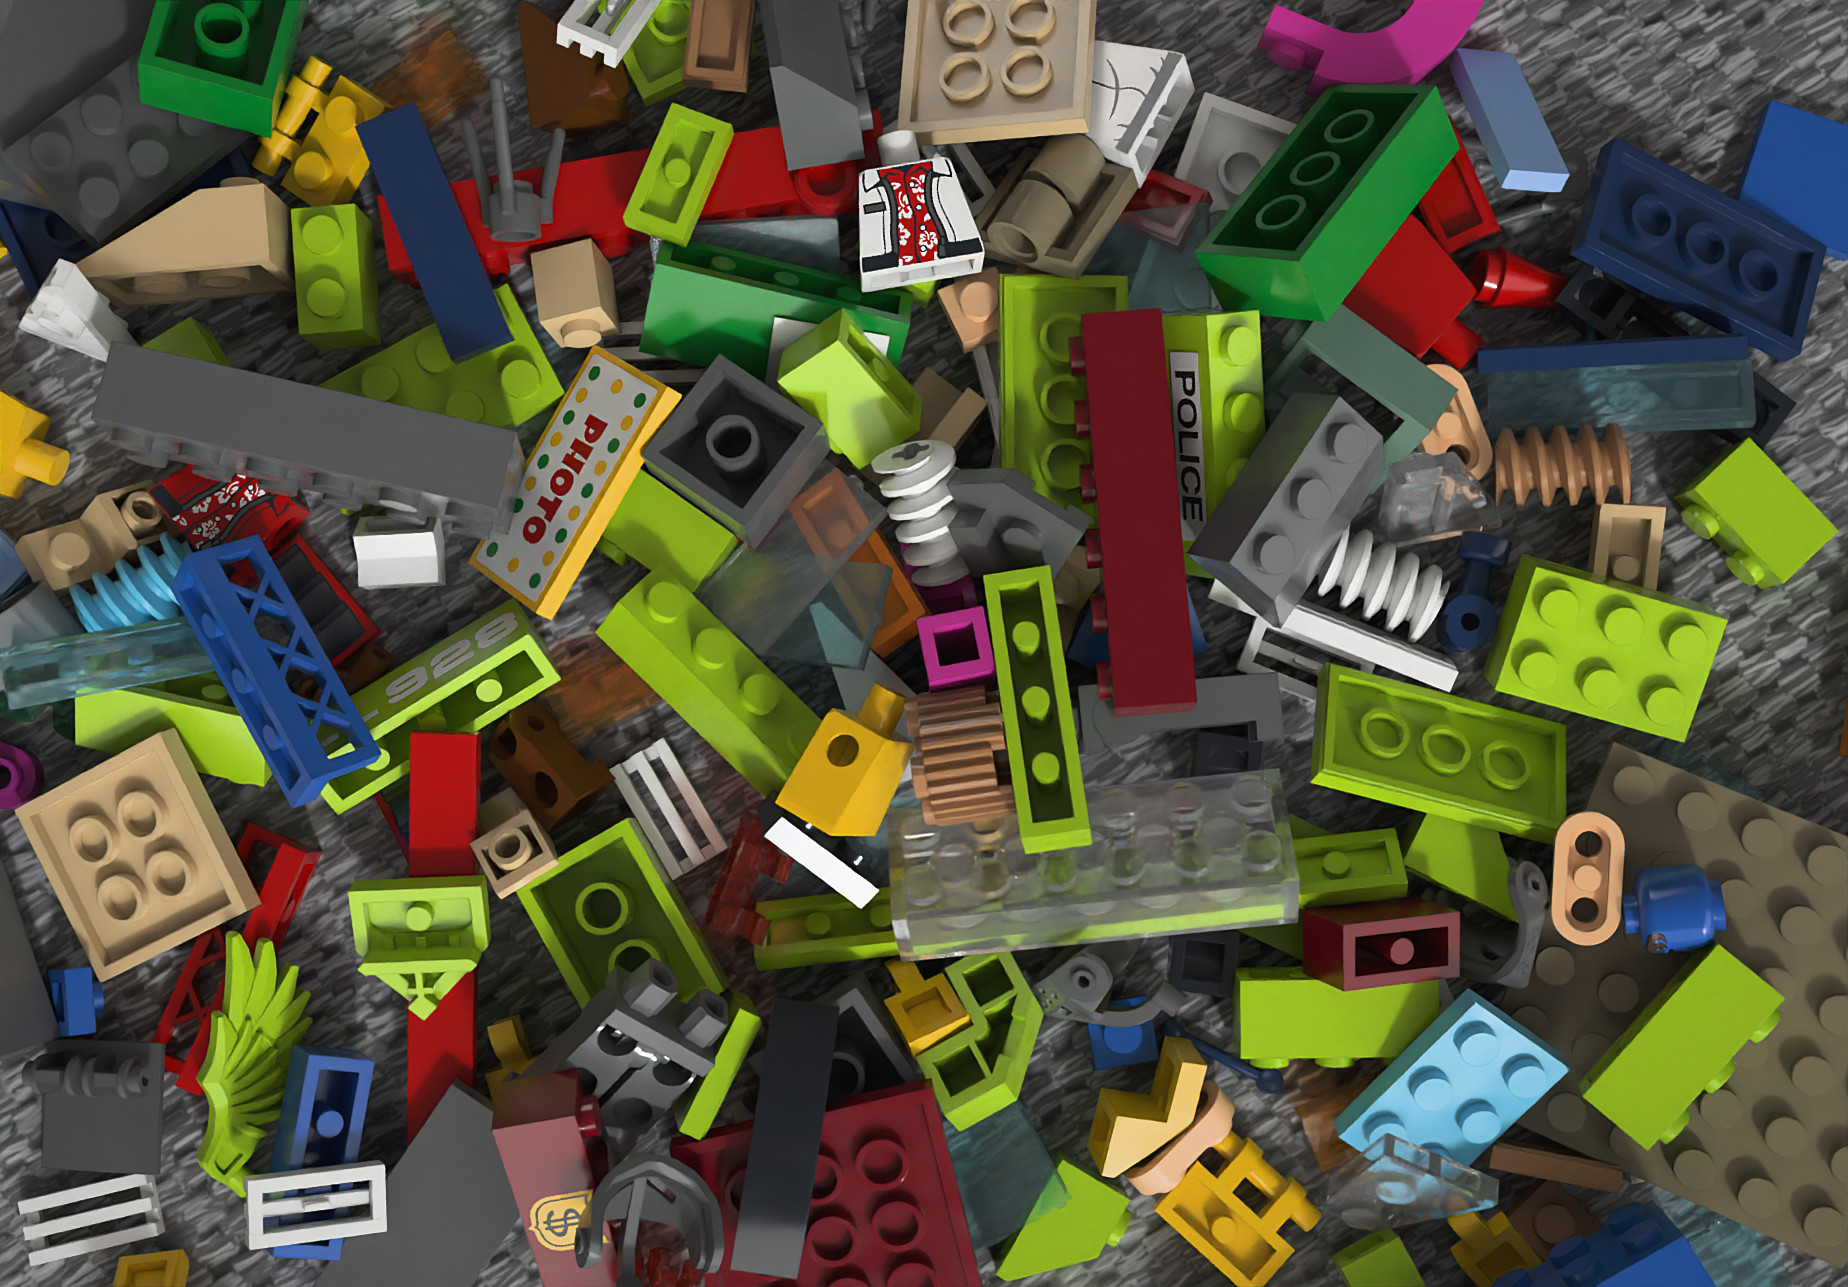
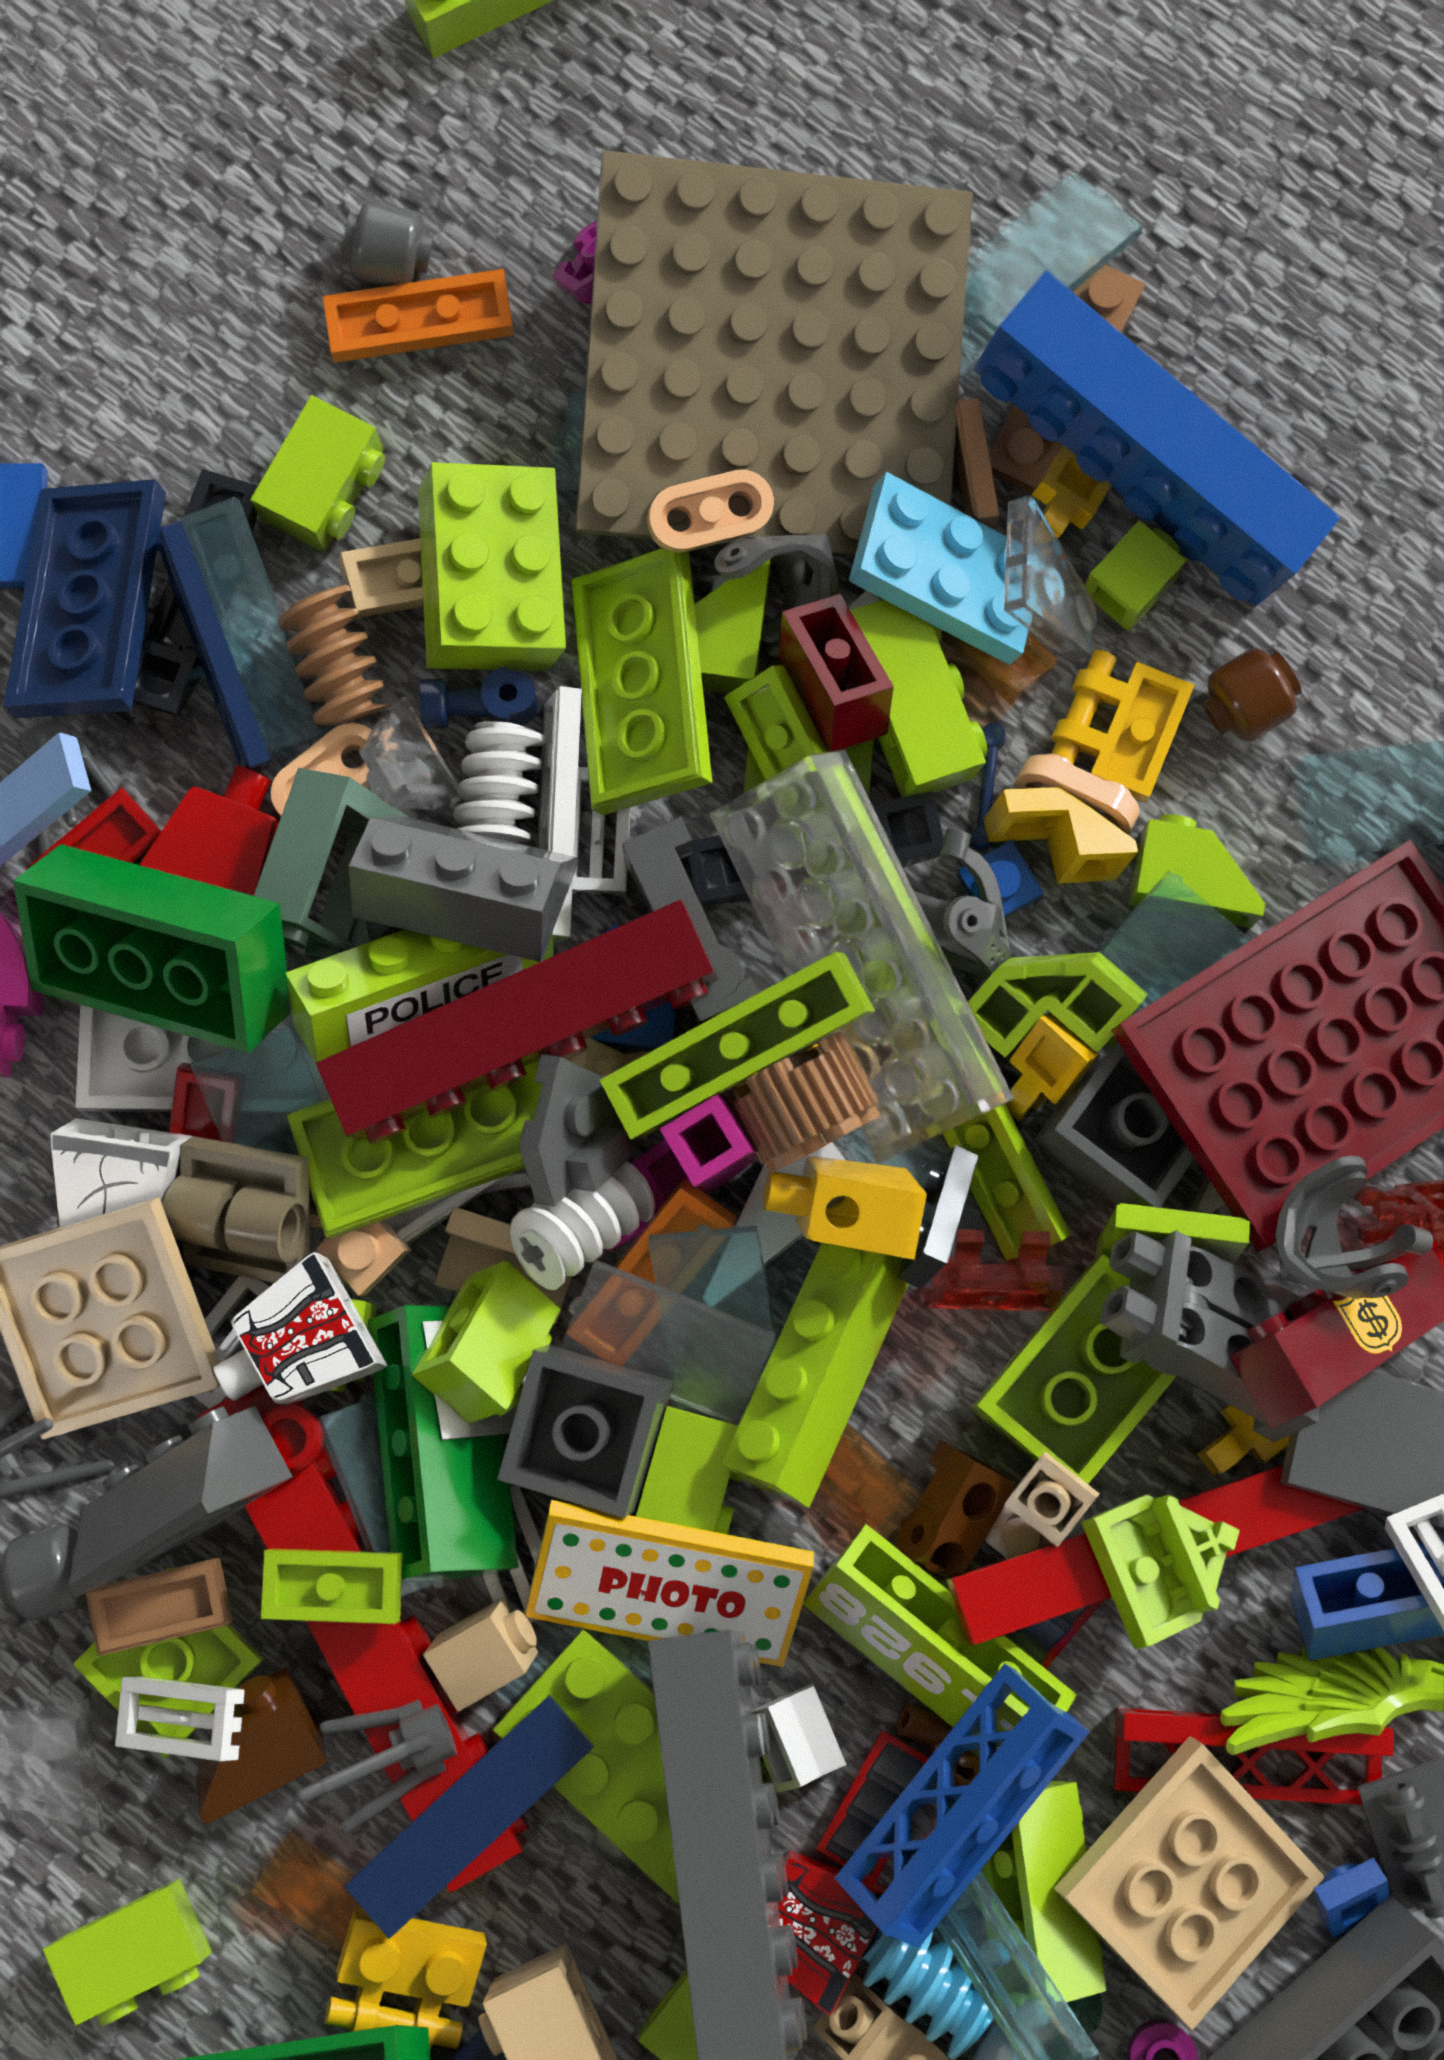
camera: 110 degrees left, 5 degrees down
lime brick [291,203,381,350] -> none
white tile [609,738,729,880] -> none
black slope [730,997,840,1279] -> none
red cone [1468,247,1568,311] -> none
lime brick [1578,940,1786,1151] -> none
blue head [1621,864,1726,955] -> none

